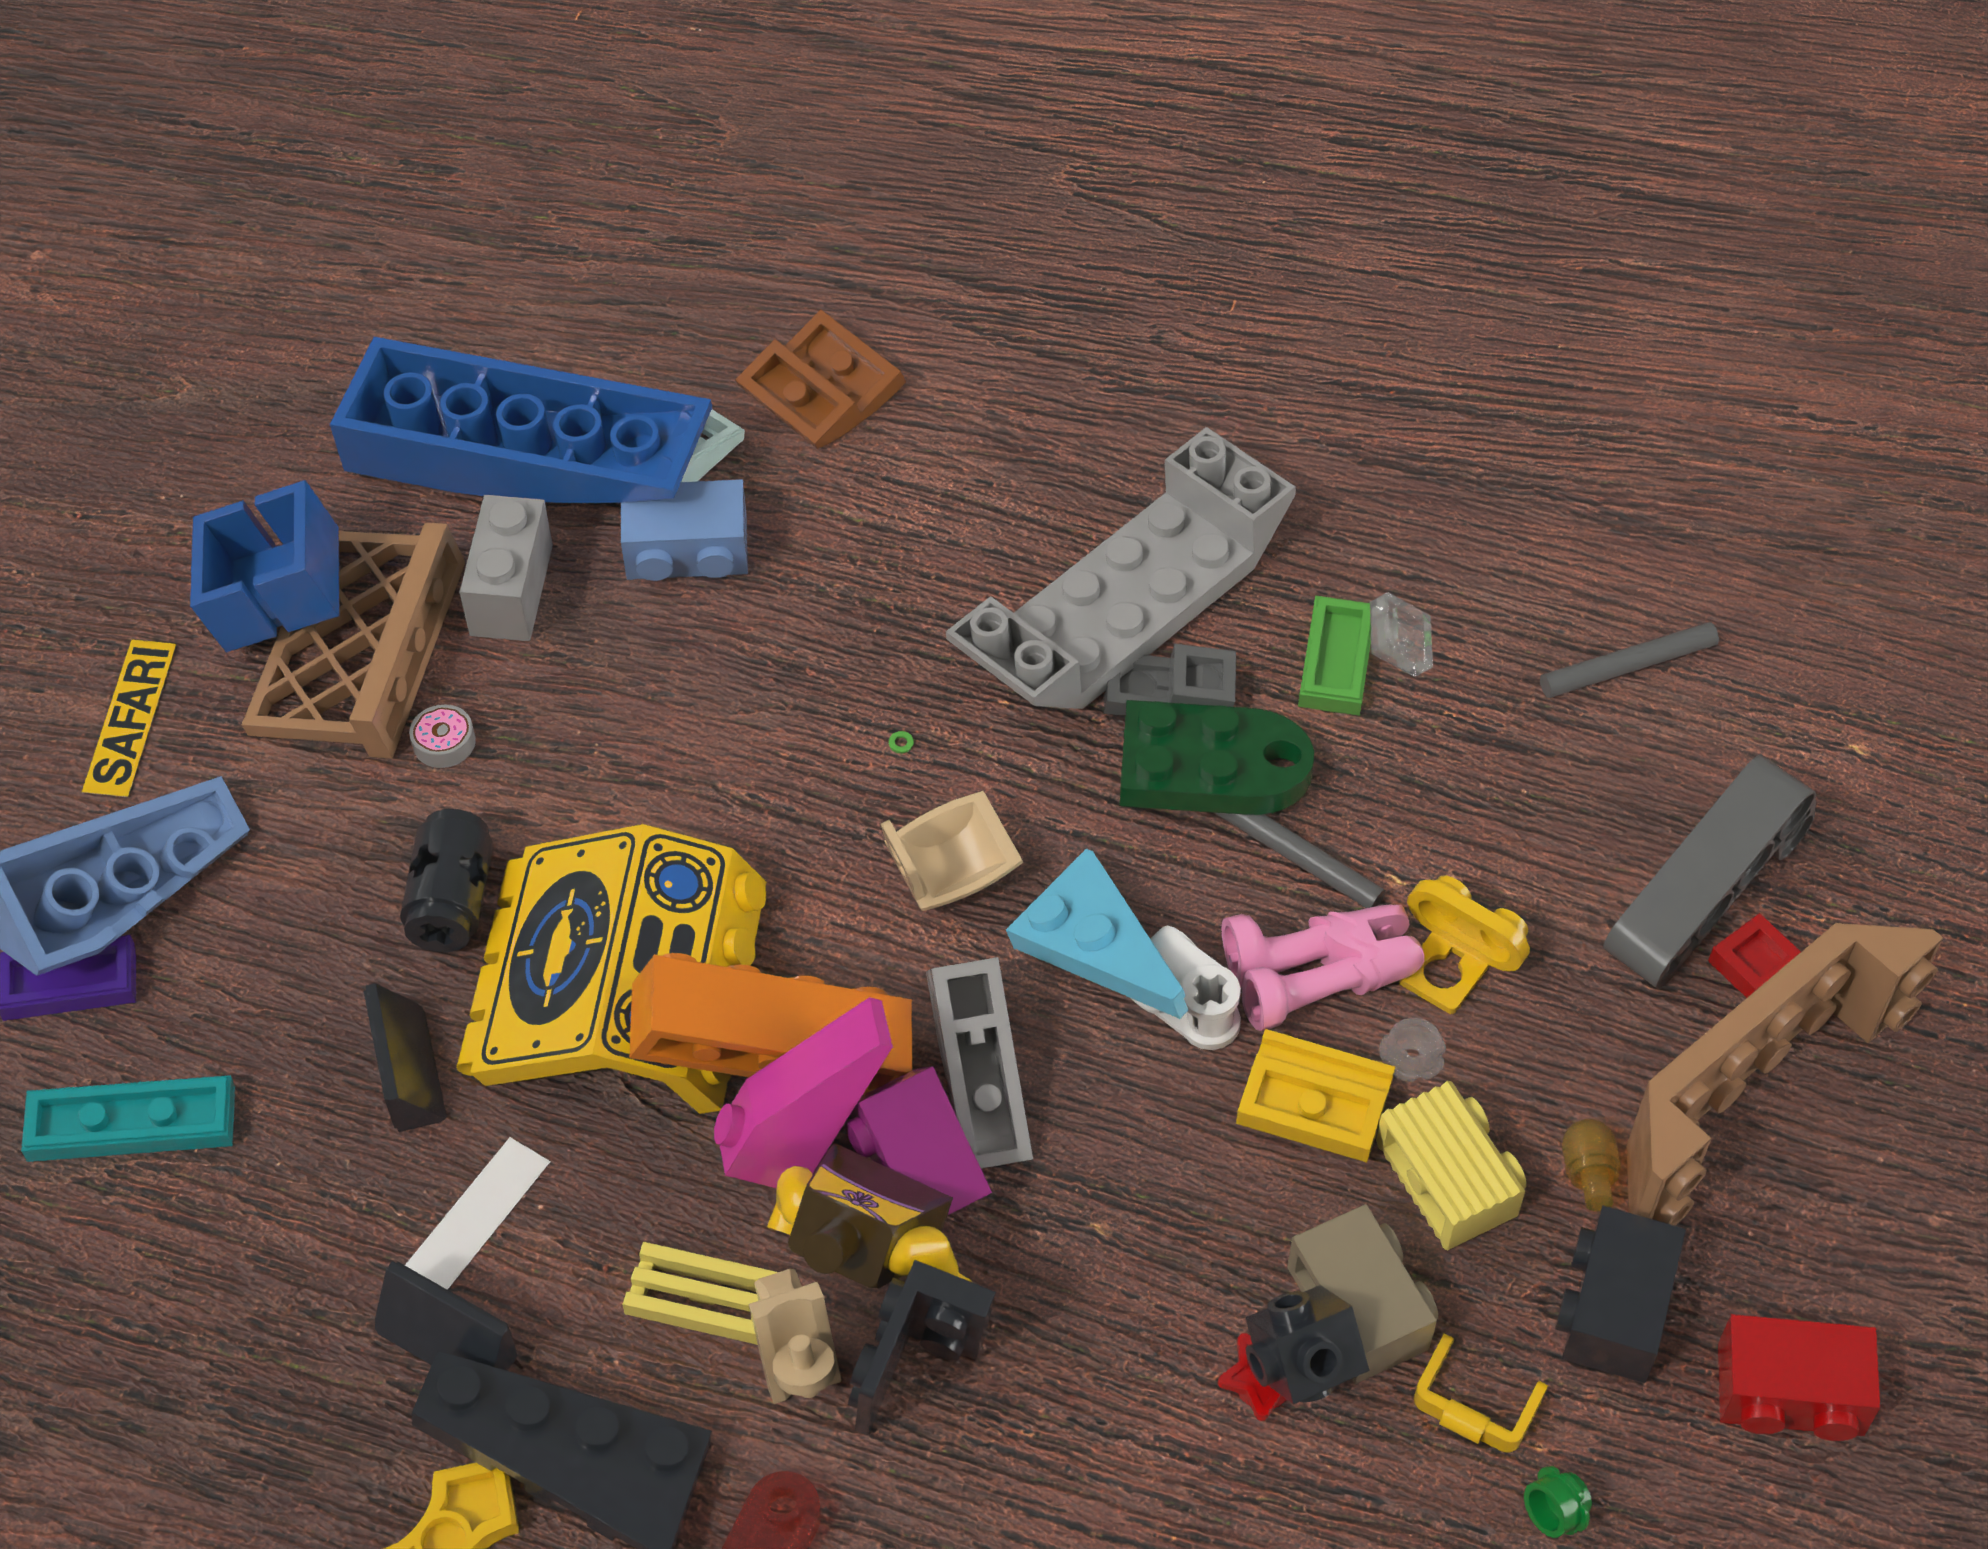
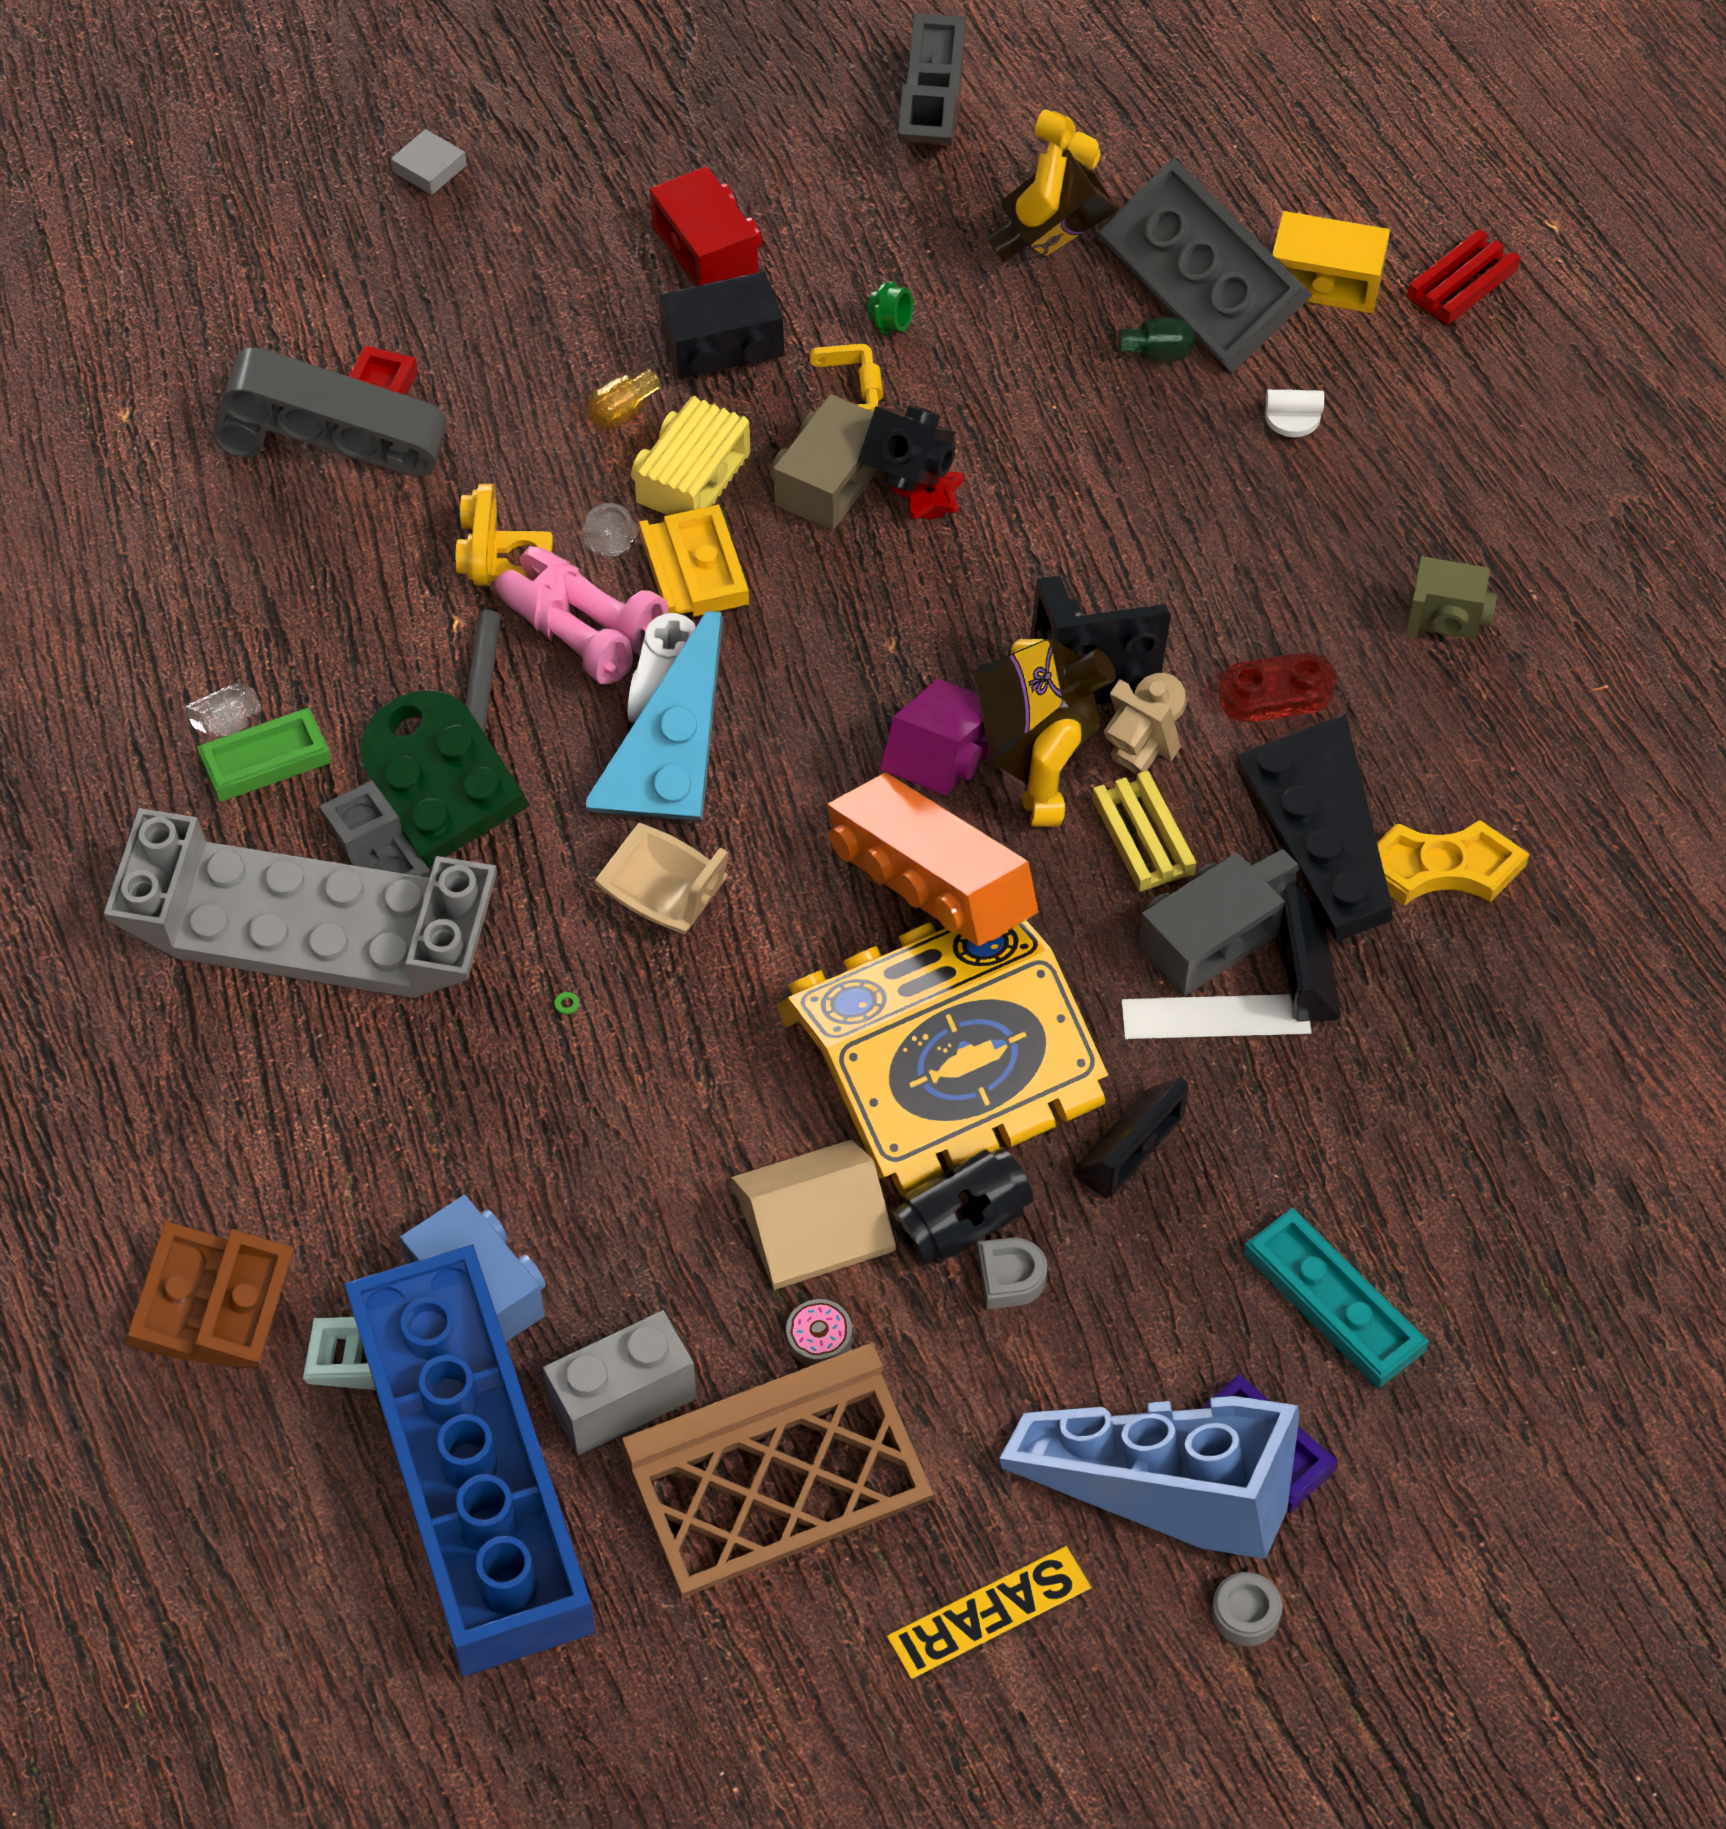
camera: 125 degrees left, 0 degrees up
blue piece [190,480,339,652] -> none
dark pink slope [714,997,893,1188] -> none
light grey slope [926,957,1033,1169] -> none
dark grey bar [1540,622,1719,698] -> none
medium nougat slope [1626,923,1943,1226] -> none
none -> tan slope [731,1139,896,1290]
none -> light grey tile [977,1238,1047,1309]
none -> dark grey hinge [1138,849,1299,997]

